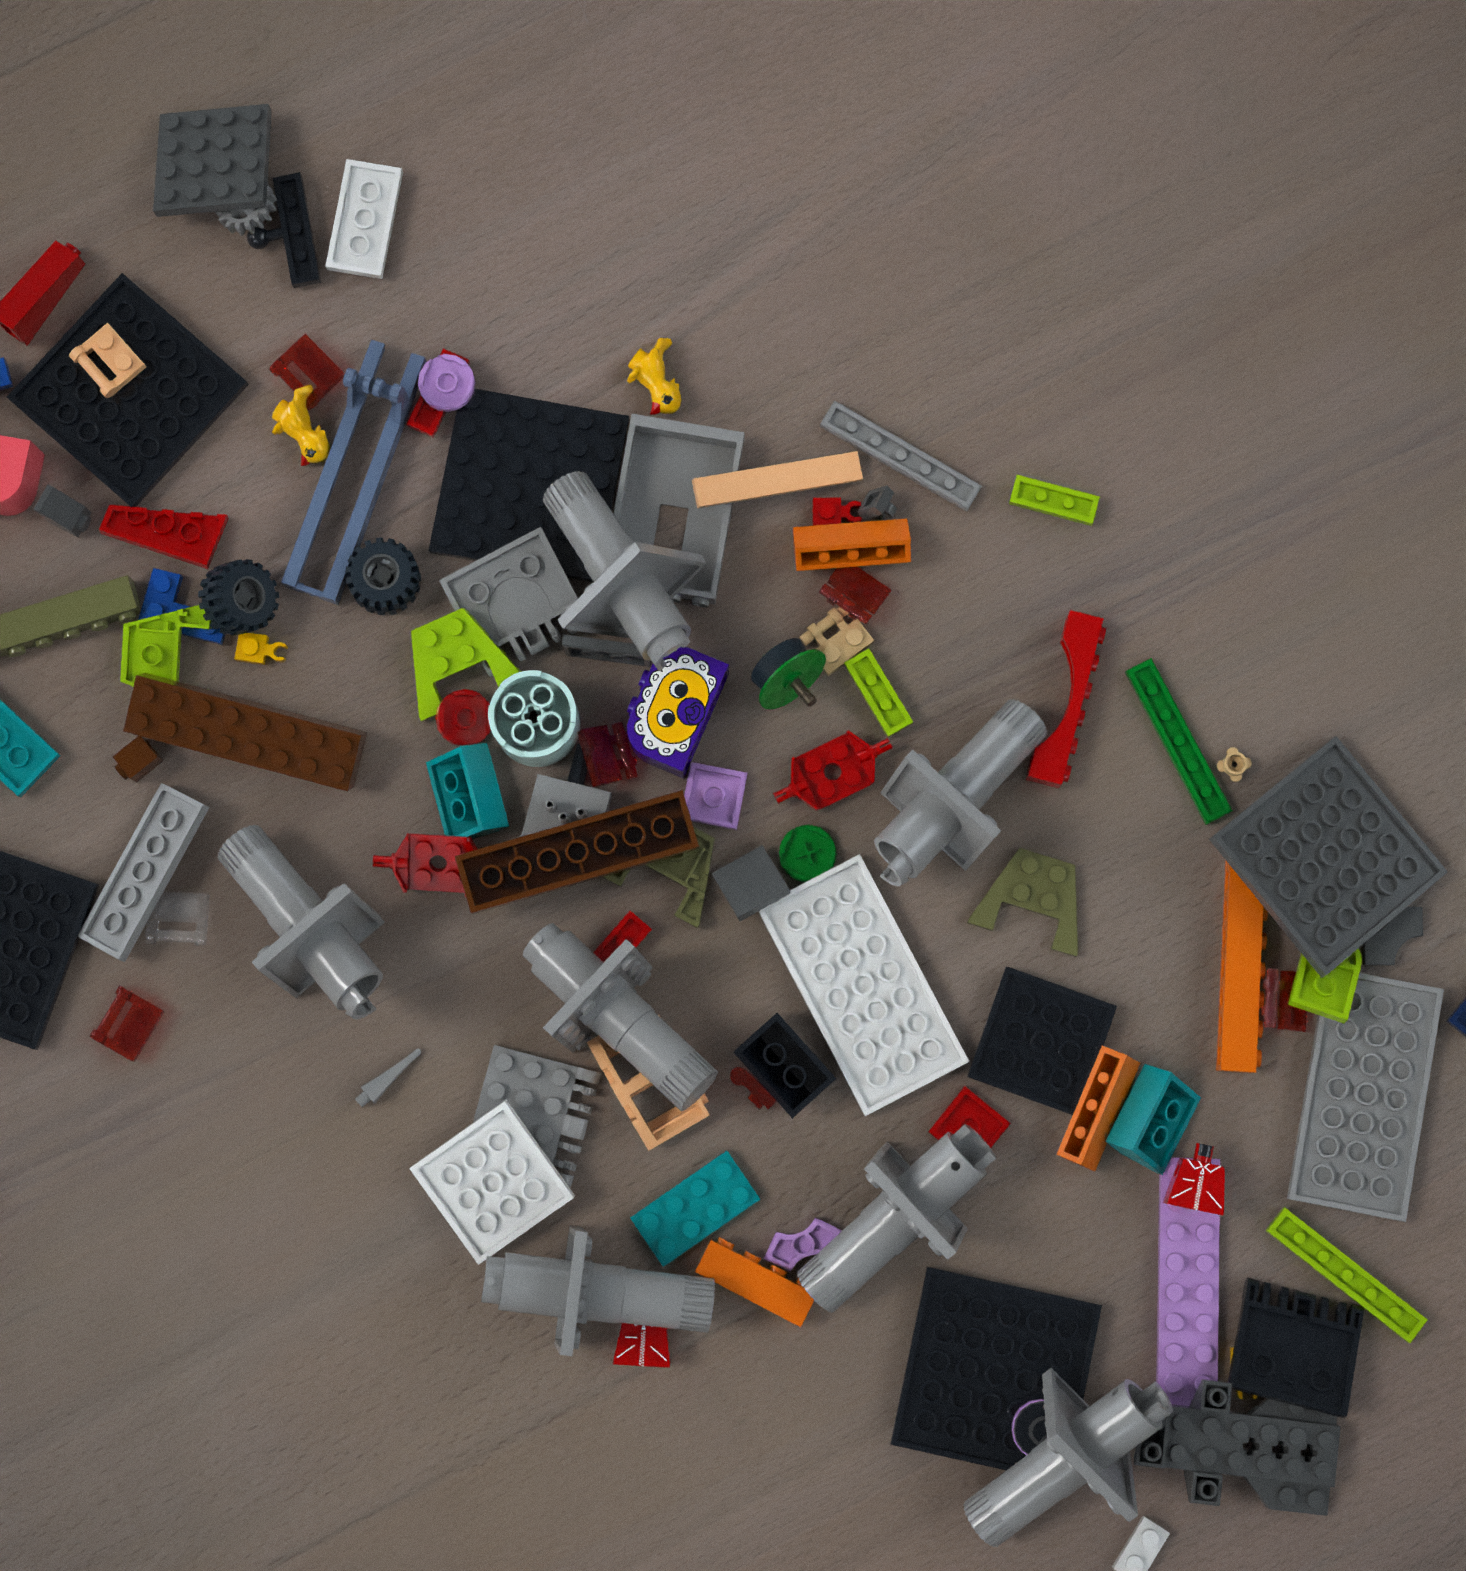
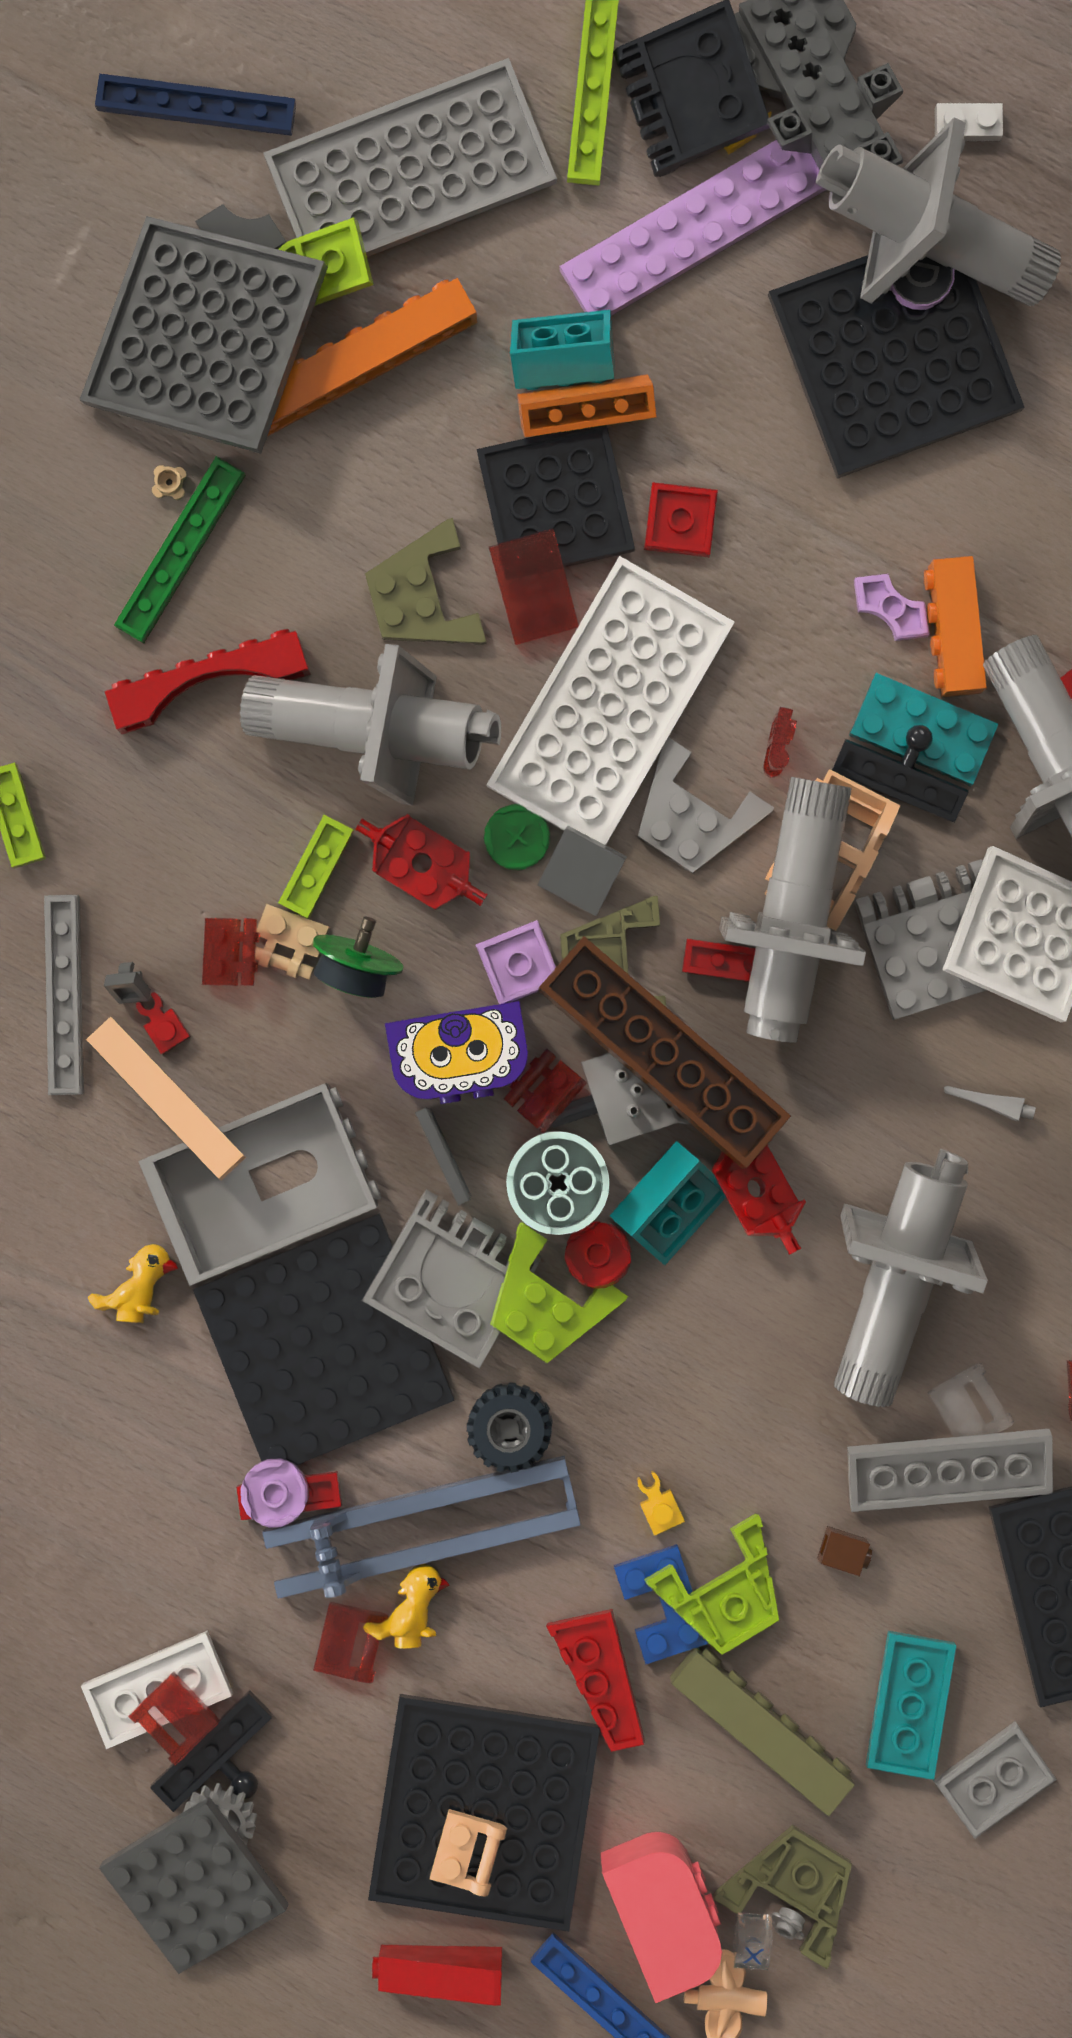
camera: 125 degrees left, 5 degrees up
dark grey slope [34,484,92,537] -> none
reddish brown brick [123,673,368,792] -> none
black wheel [198,559,279,636] -> none
light grey piece [543,471,707,671] -> none
black slope [734,1013,837,1119] -> none
orange brick [793,518,911,571] -> none
light grey piece [797,1124,996,1313] -> none
red torso [1163,1143,1225,1216] -> none
clear red plate [1262,968,1307,1032] -> none
none -> clear red plate [128,1671,220,1766]
none -> clear red plate [488,529,579,645]
none -> light grey wing [637,737,774,874]
none -> black plate [832,725,969,823]

